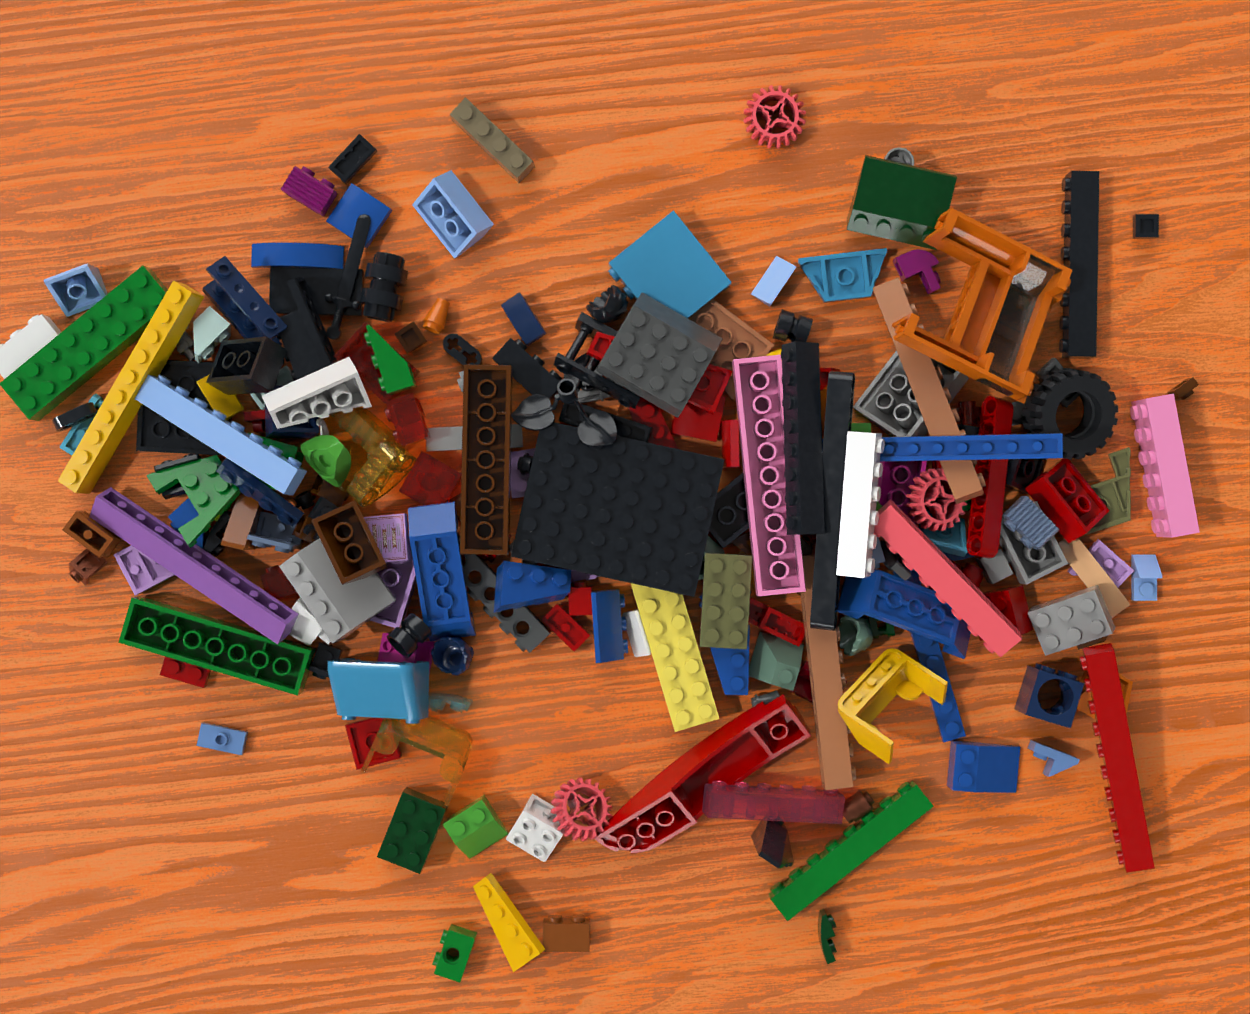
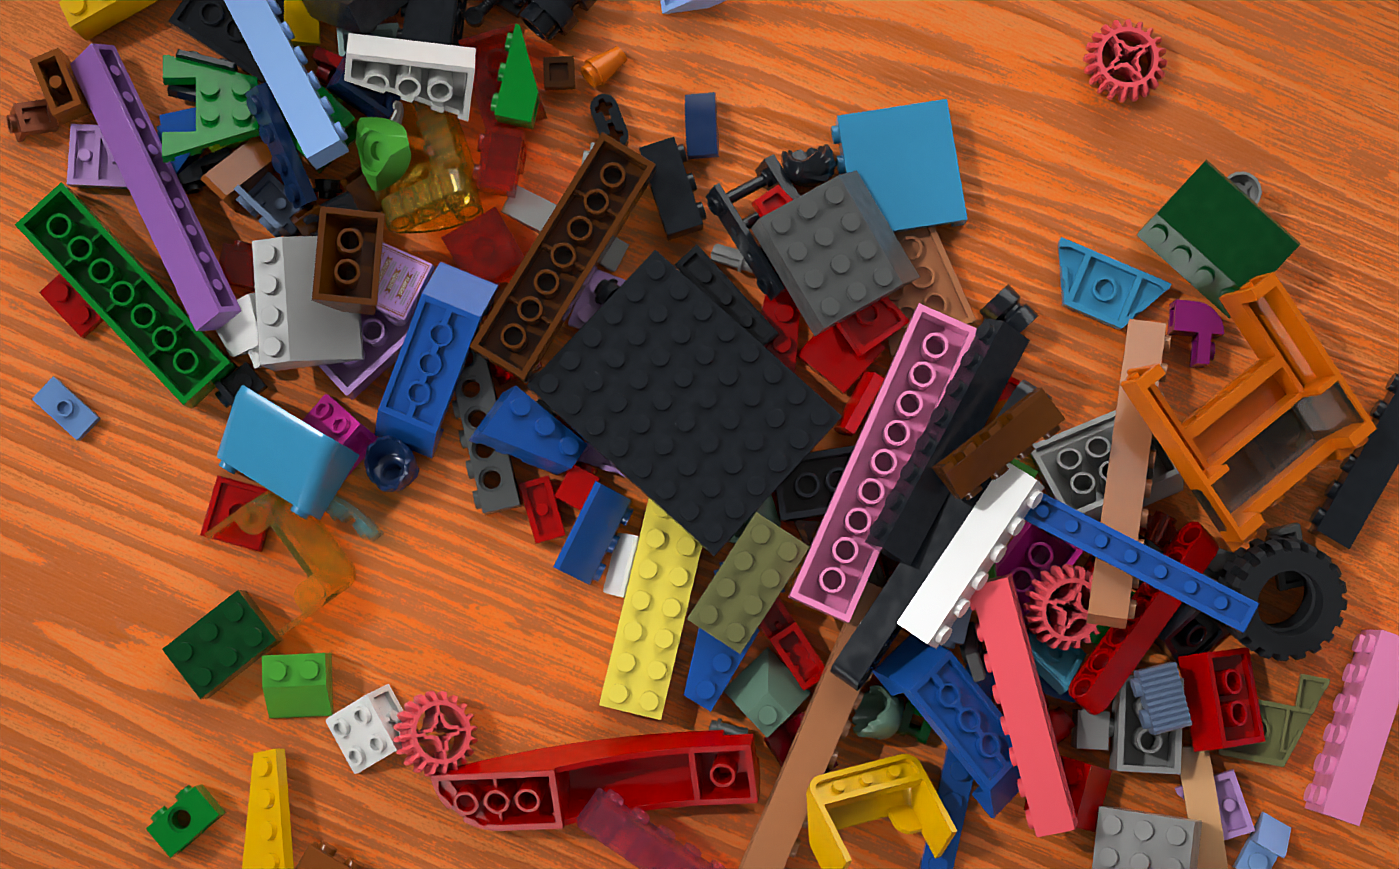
camera: 25 degrees right, 5 degrees down
black wheel [387,613,432,658] -> none
black plant [511,353,617,447] -> none
light blue slope [751,256,796,307] -> none
none -> reddish brown wedge [932,387,1065,500]

